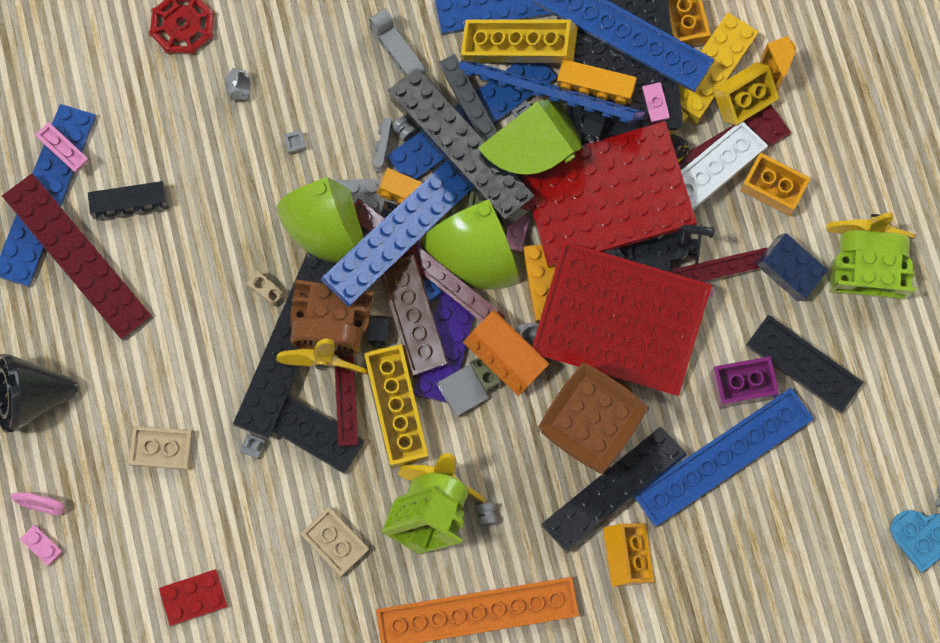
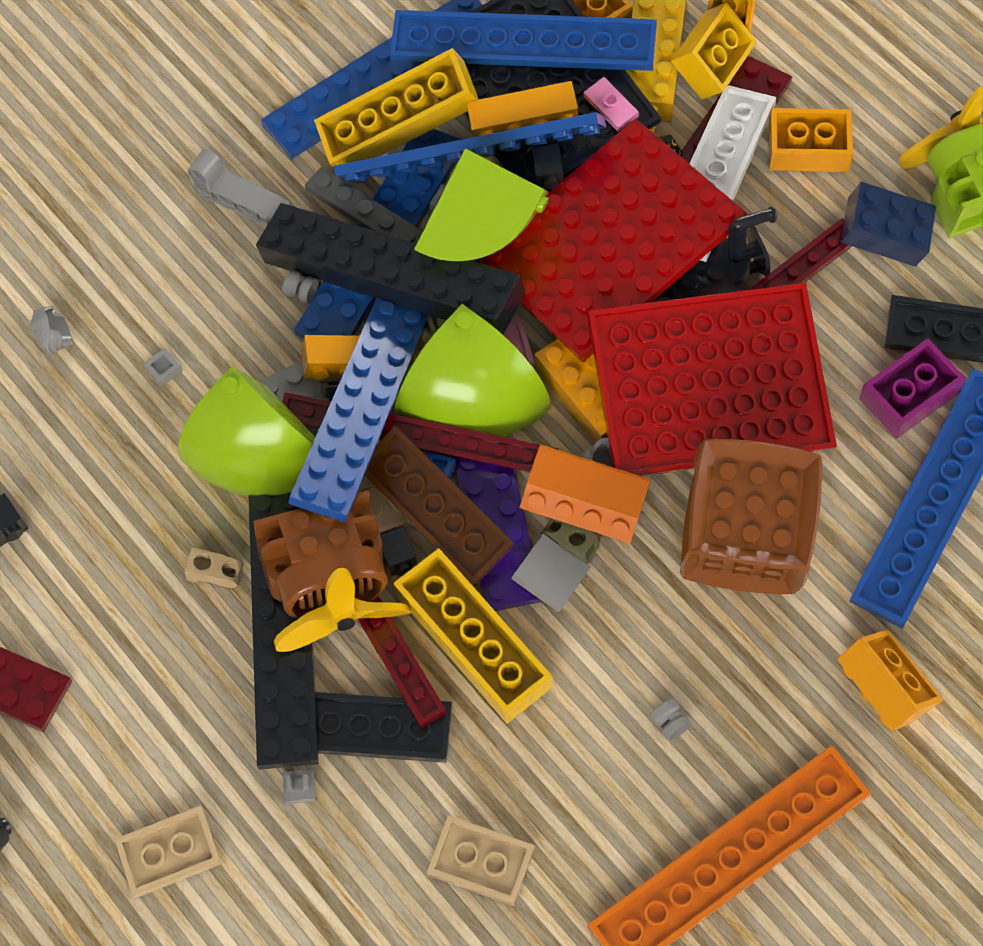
camera: 20 degrees left, 10 degrees down
light grey plate [372,118,392,173] -> none
lime brick [381,453,486,554] -> none
black plate [541,426,687,554] -> none

